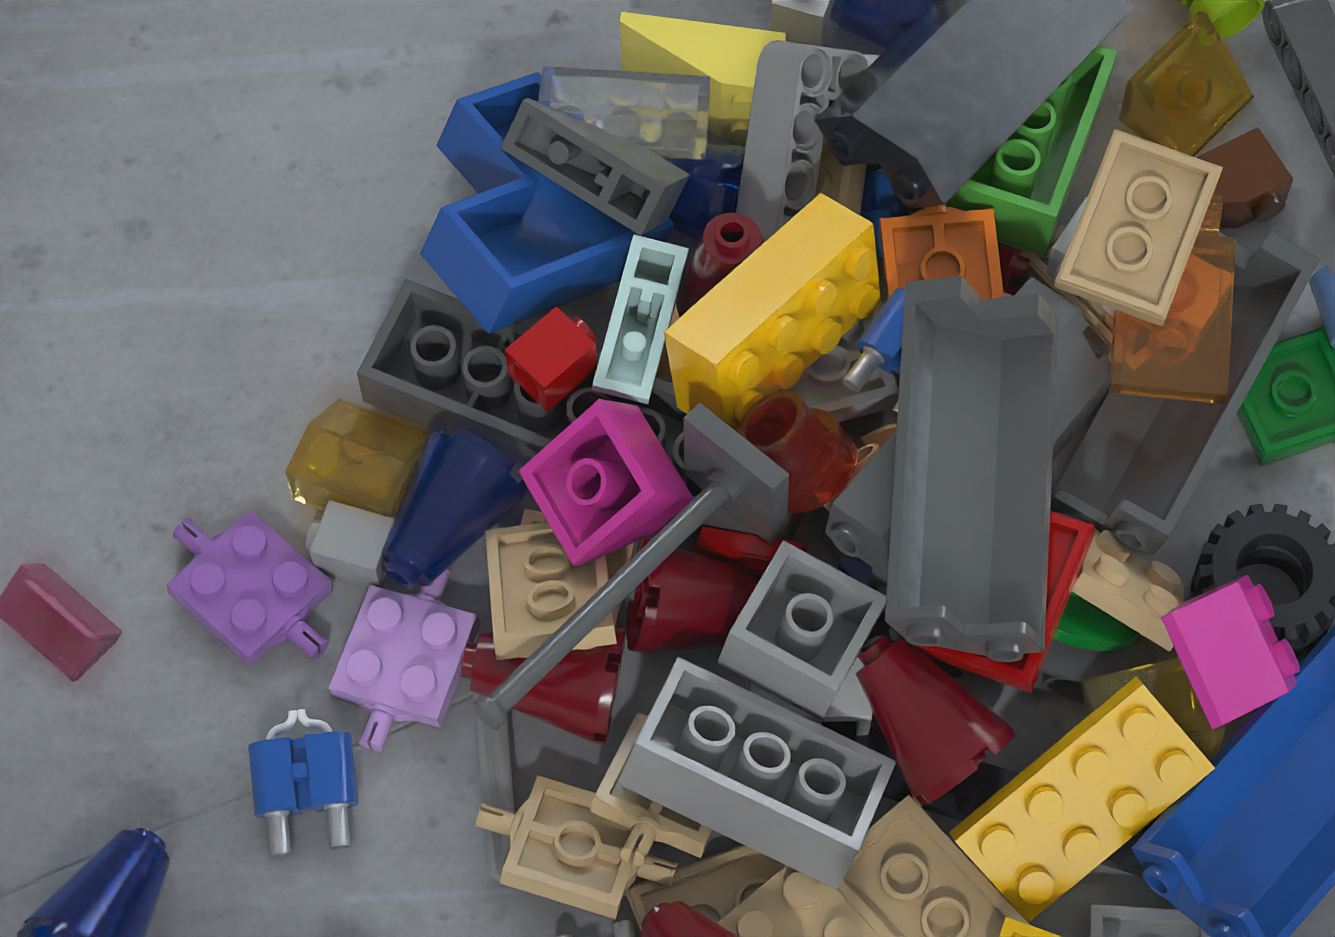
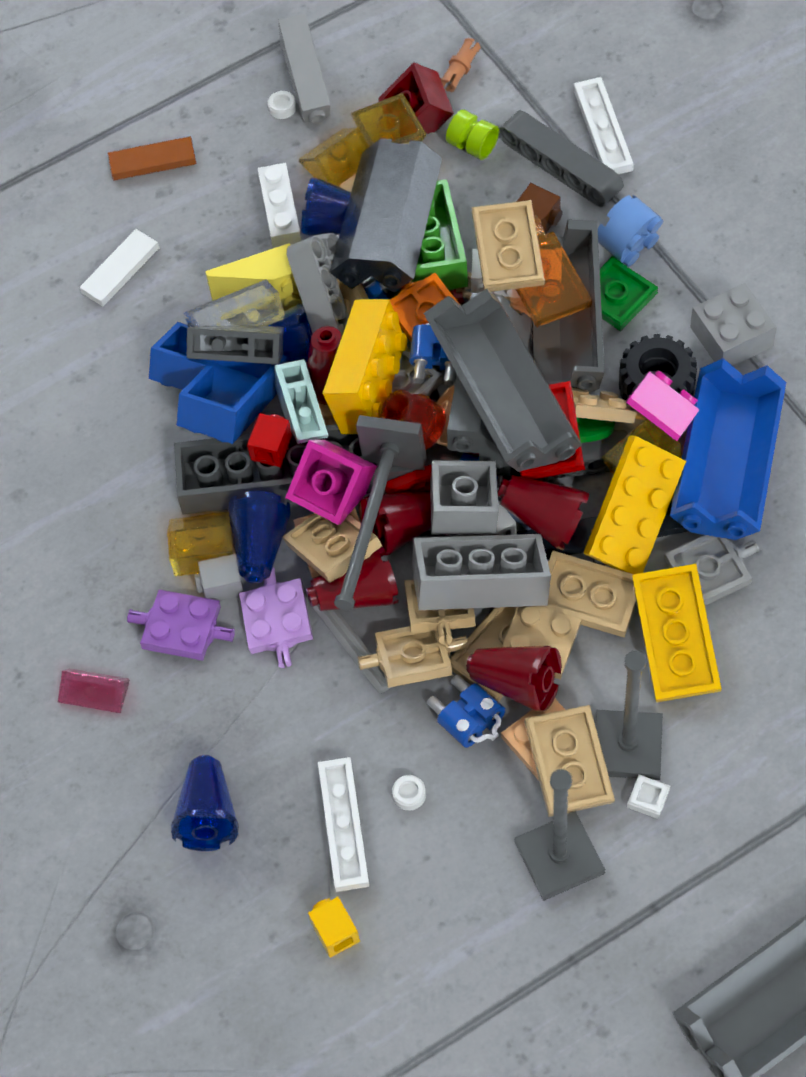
camera: 25 degrees left, 5 degrees down
blue piece [248,709,358,857] -> none
clear yellow slope [1118,11,1254,157] -> none

